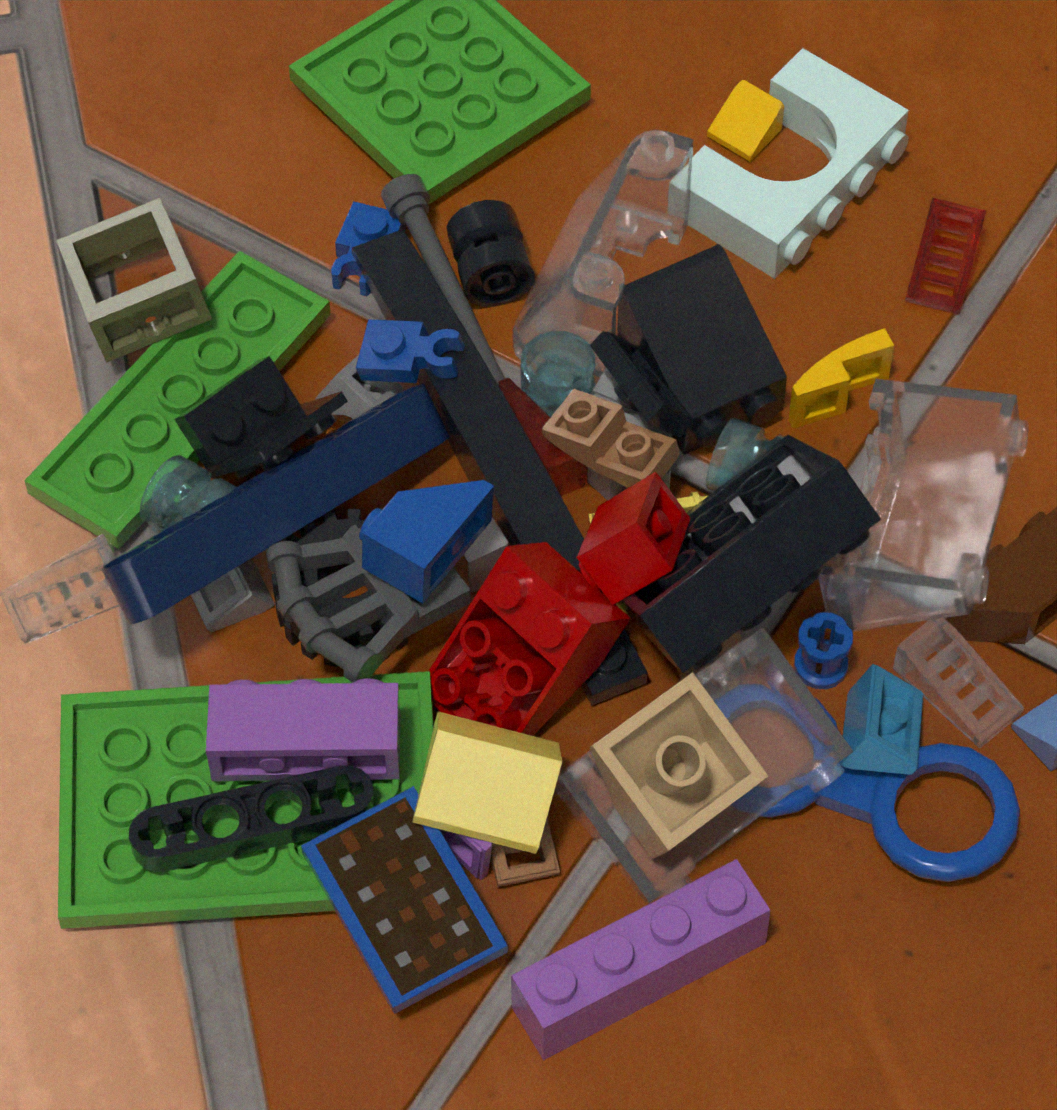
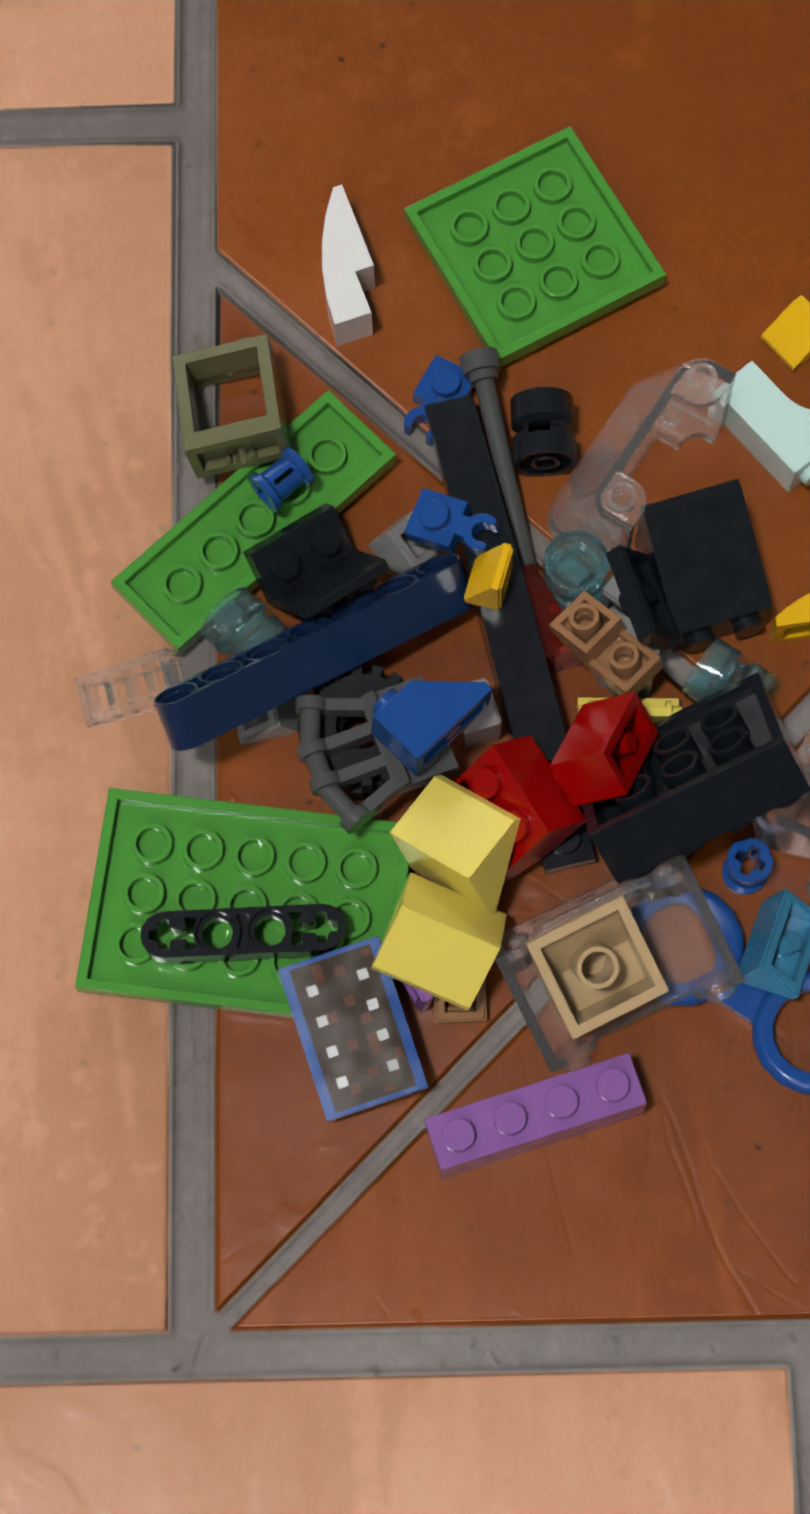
camera: 15 degrees right, 15 degrees up
medium lavender brick [206,678,401,781] -> none
none -> blue bush [248,446,315,512]
none -> white slope [322,185,375,347]
none -> light yellow slope [389,775,521,914]
none -> yellow slope [464,543,514,610]

